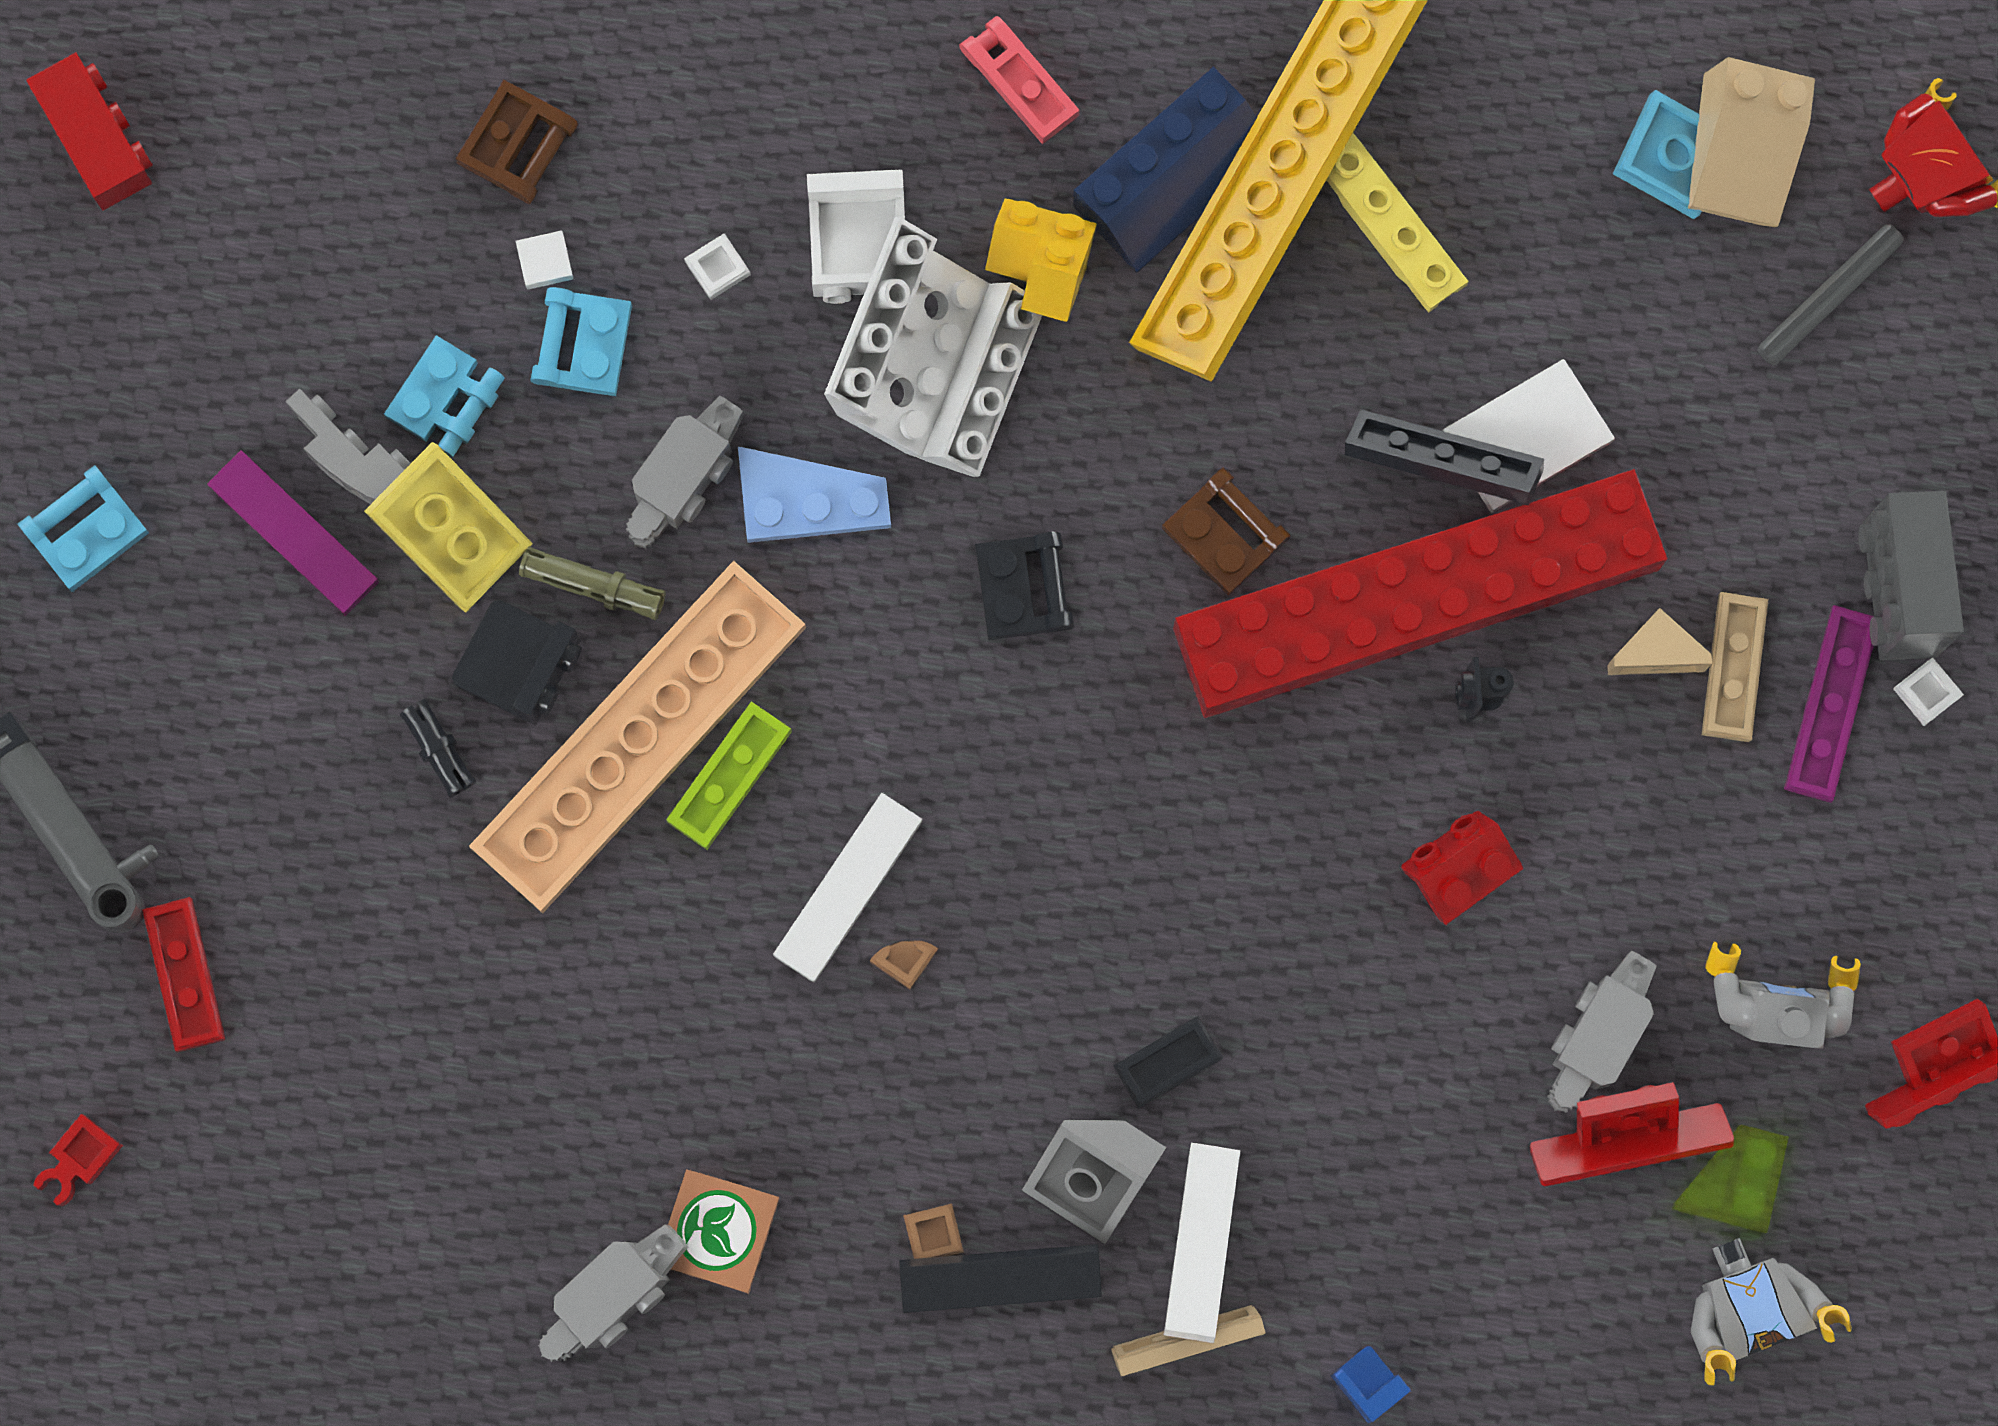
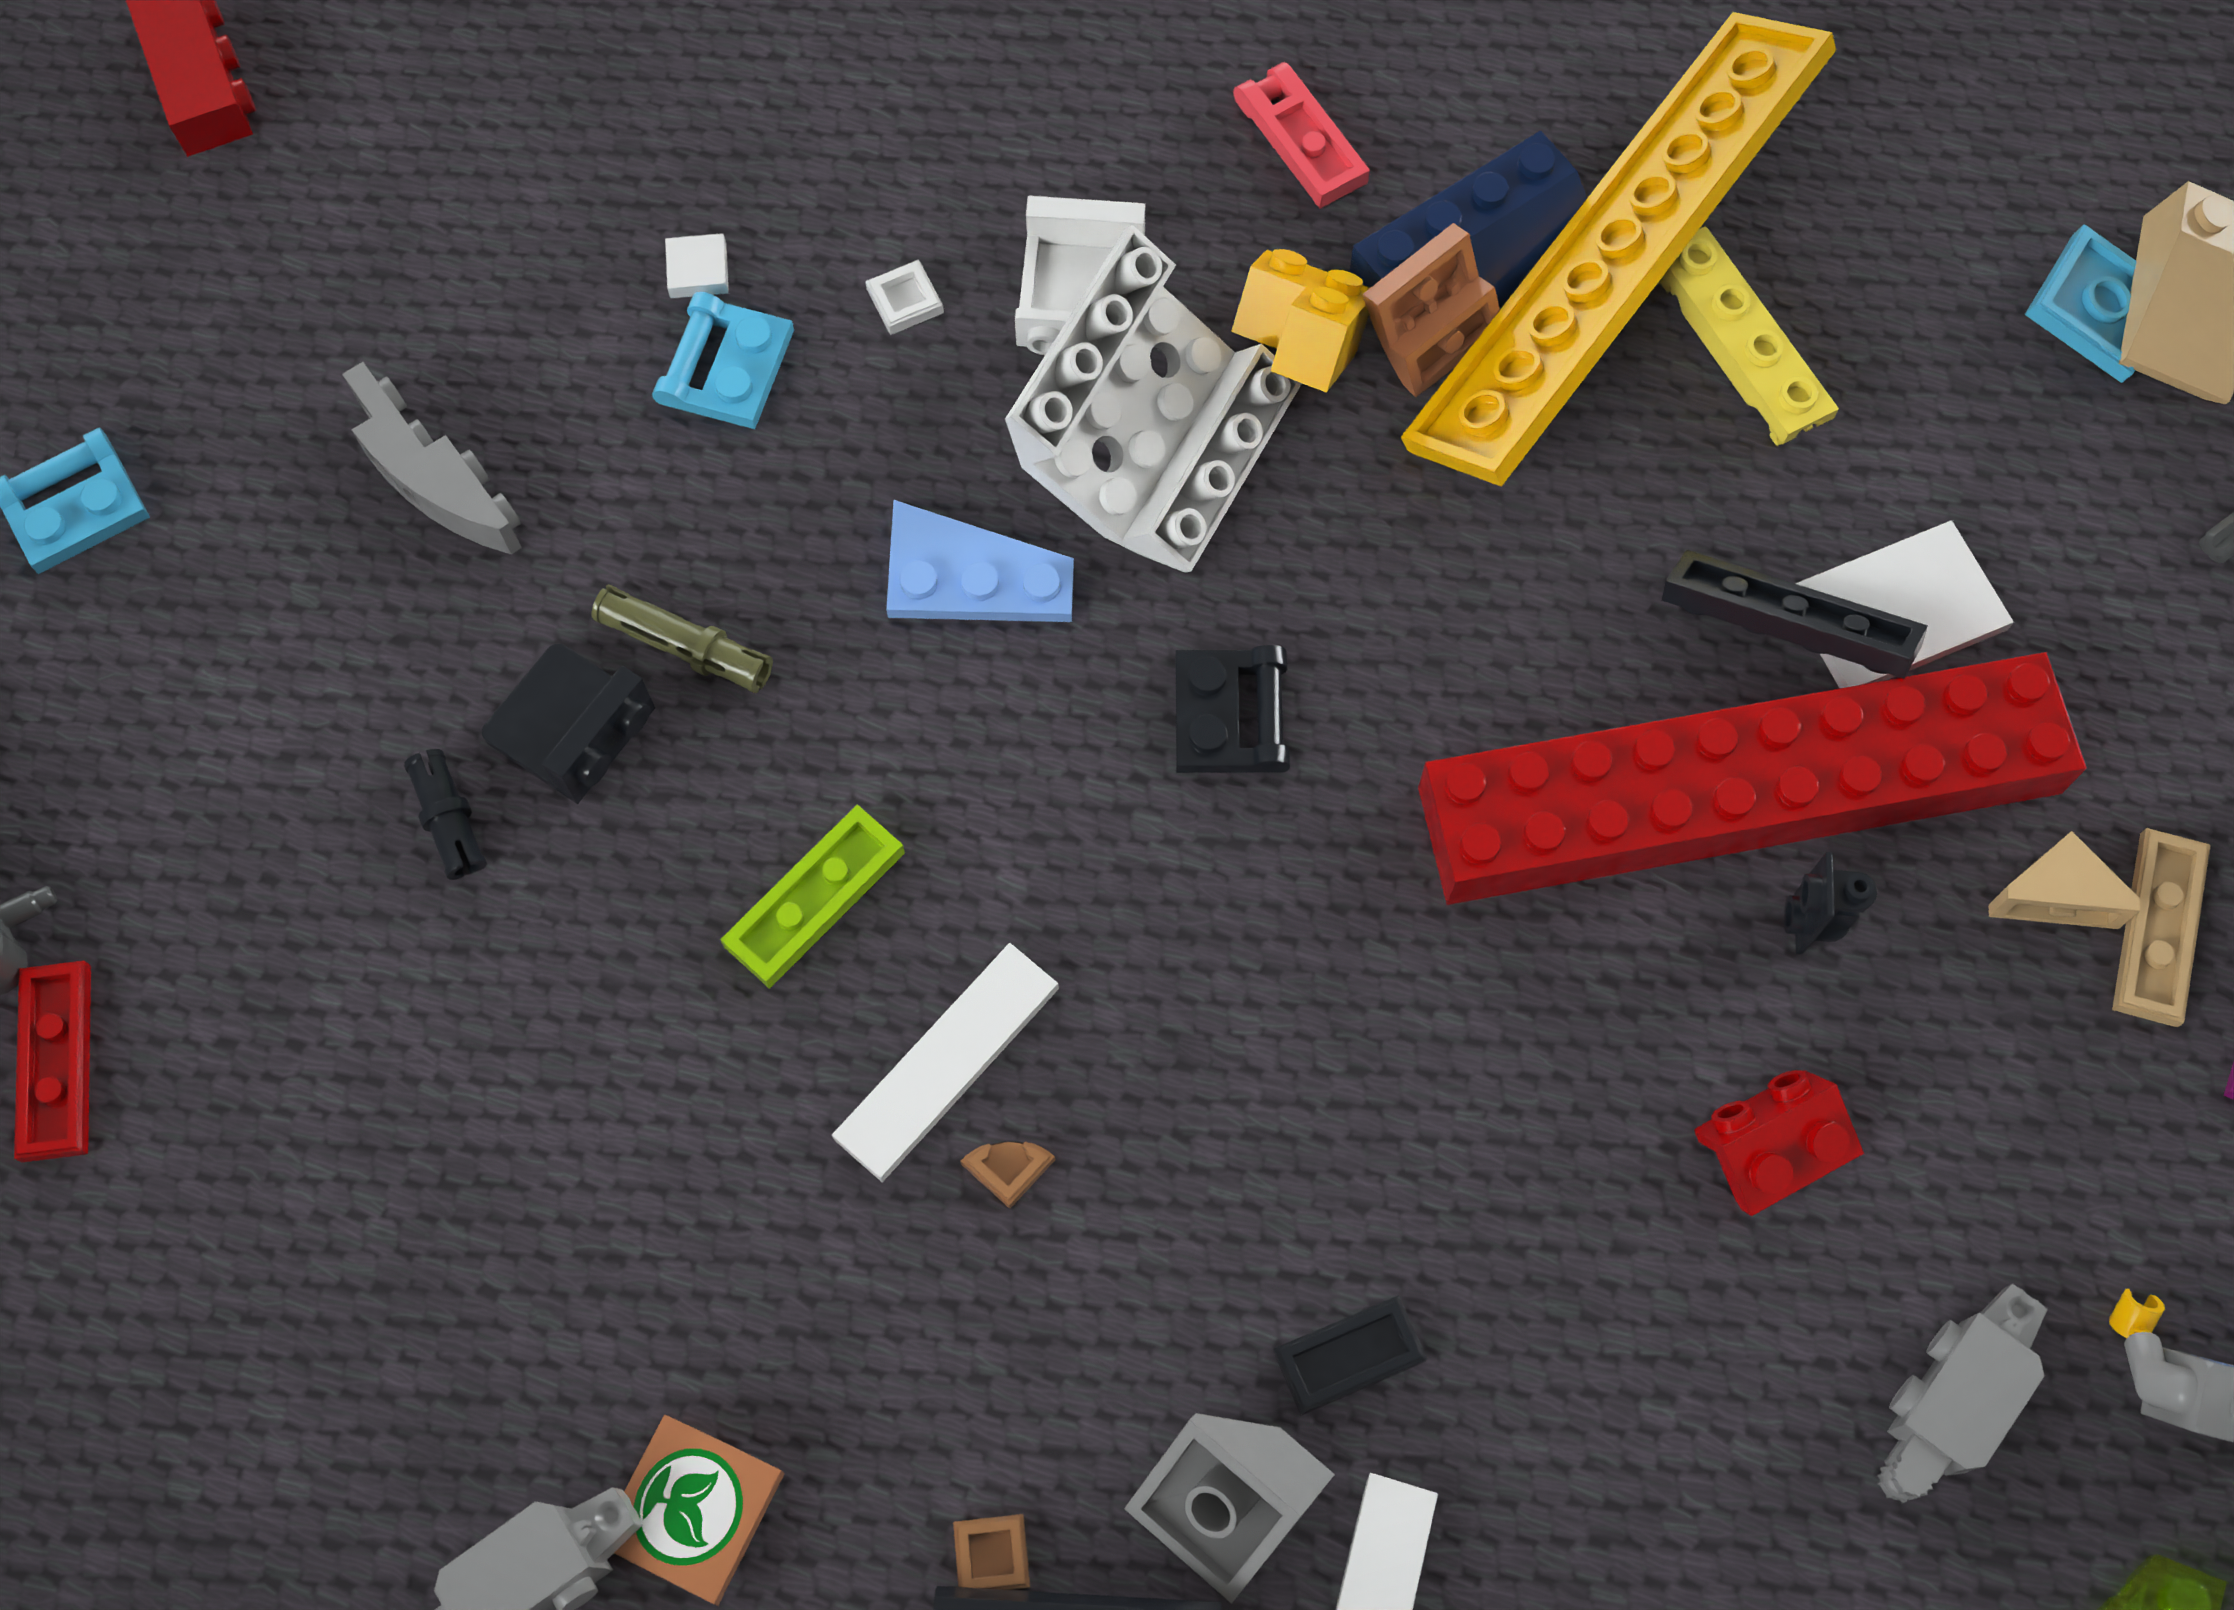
camera: 10 degrees right, 10 degrees down
magenta tile [207,450,379,616] -> none
light yellow tile [364,442,533,613] -> none
medium azure plate [384,335,505,457] -> none
reddish brown plate [456,80,579,204] -> none
light nougat plate [469,561,806,913] -> none
light grey hinge [626,395,744,549] -> none
reddish brown plate [1162,467,1291,596] -> none
red bracket [1530,1082,1734,1186] -> none
none -> nougat slope [1362,223,1500,397]

